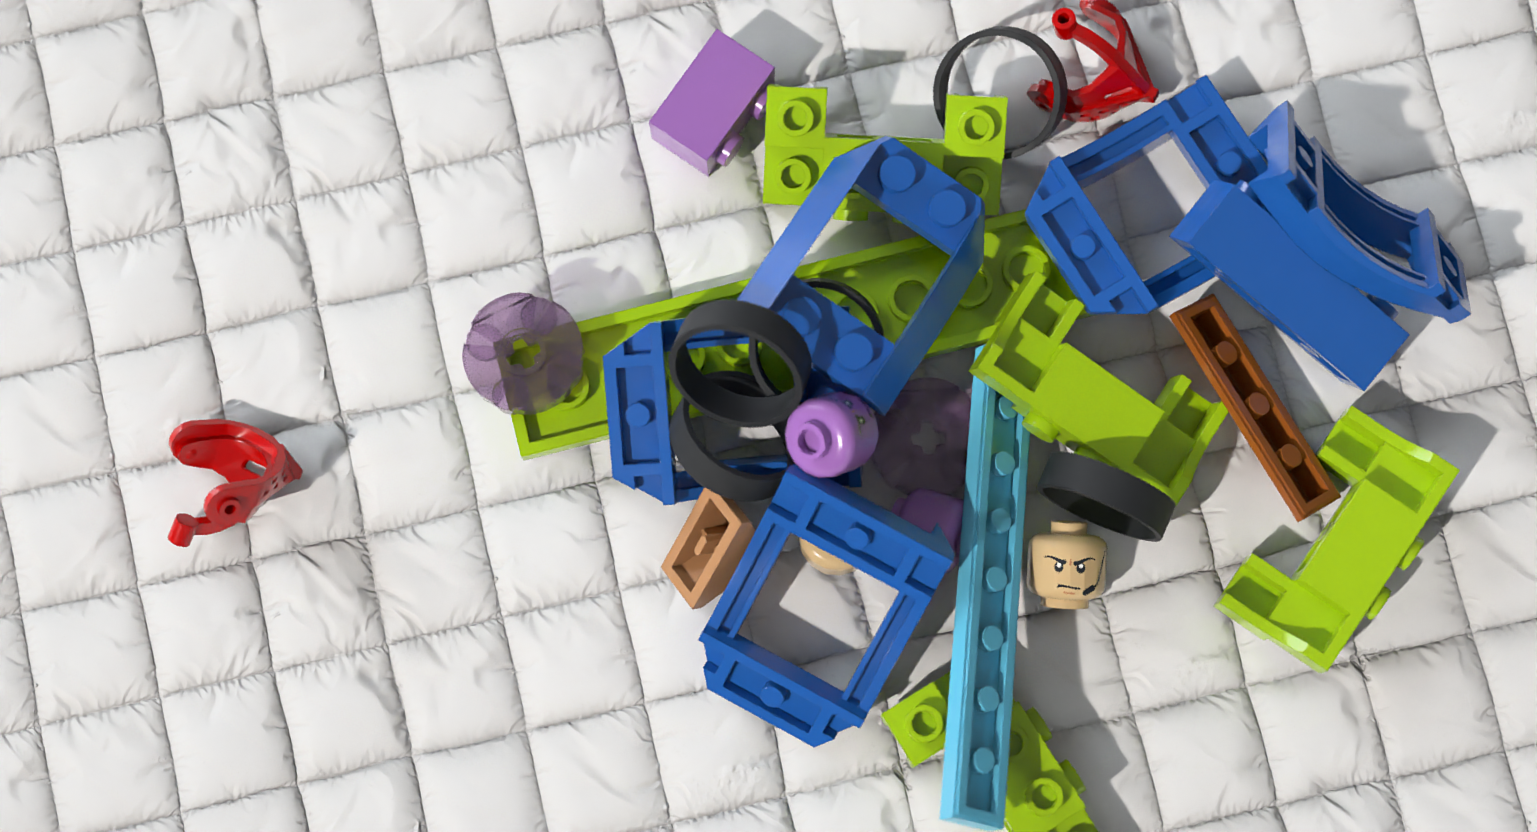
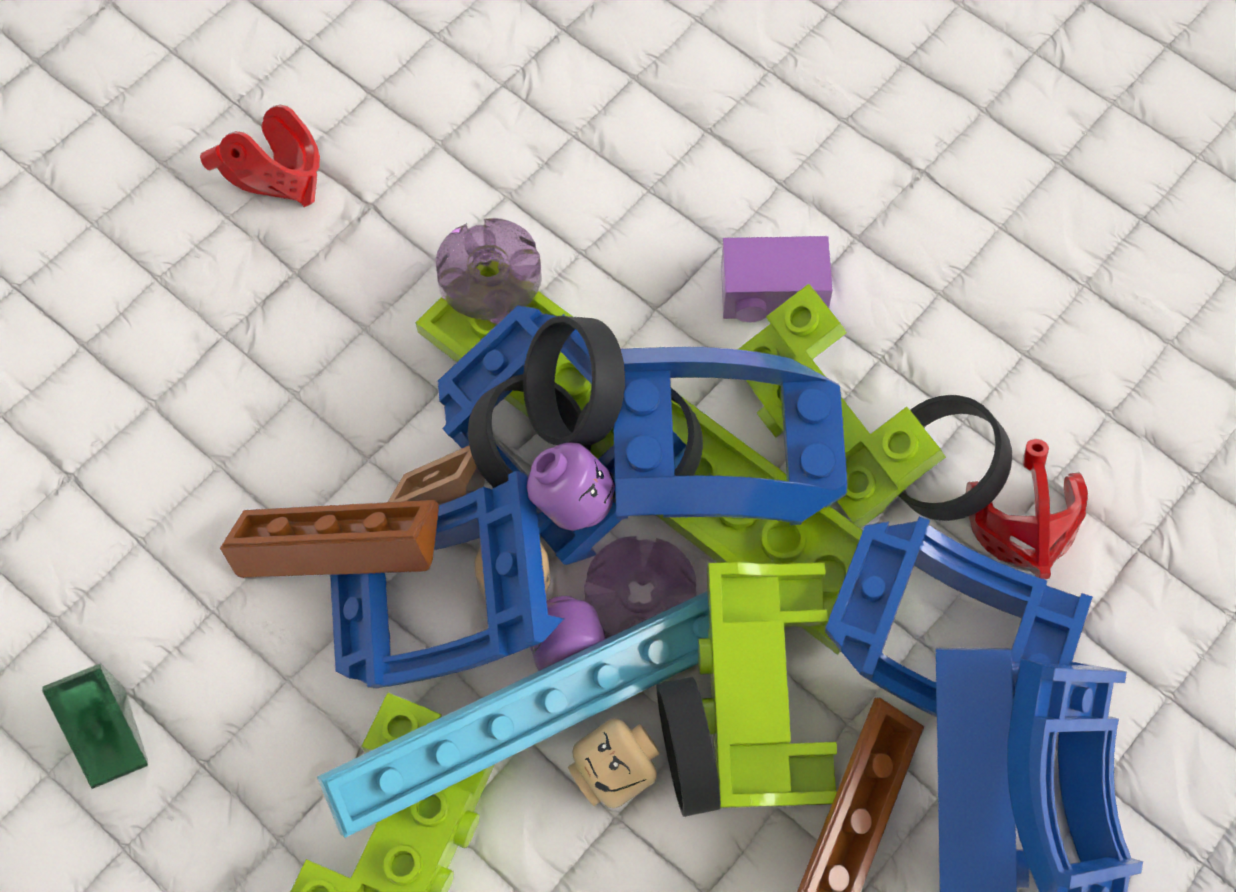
camera: 55 degrees right, 15 degrees down
none -> dark orange slope [220,500,439,578]

